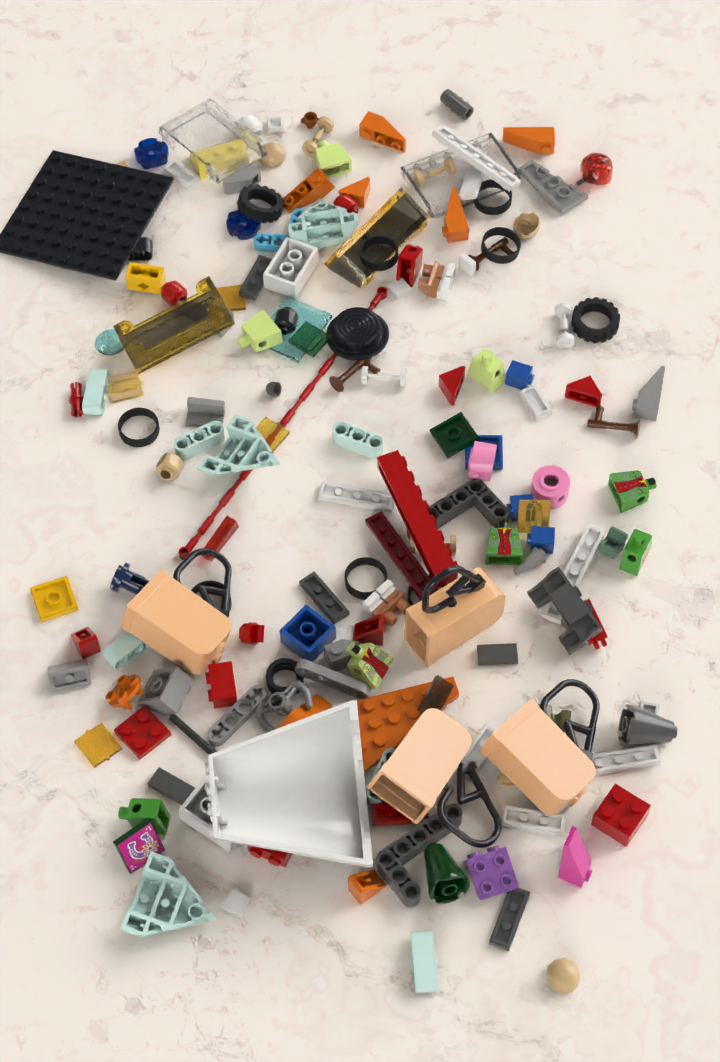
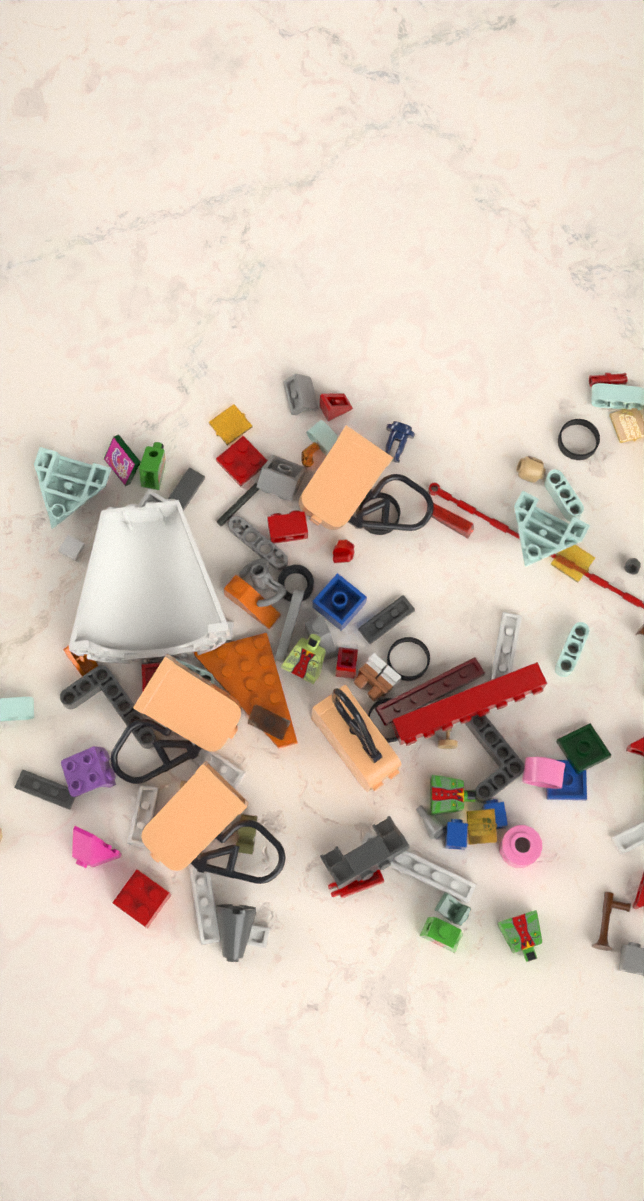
camera: 85 degrees right, 15 degrees up
yellow tile [30,576,79,623] -> none
orange plate [105,674,144,711] -> none
light grey panel [185,397,226,427] -> none
dark green cone [424,843,470,904] -> none
dark grey tile [477,643,518,666] -> none
none -> clear orange arm [301,441,320,467]

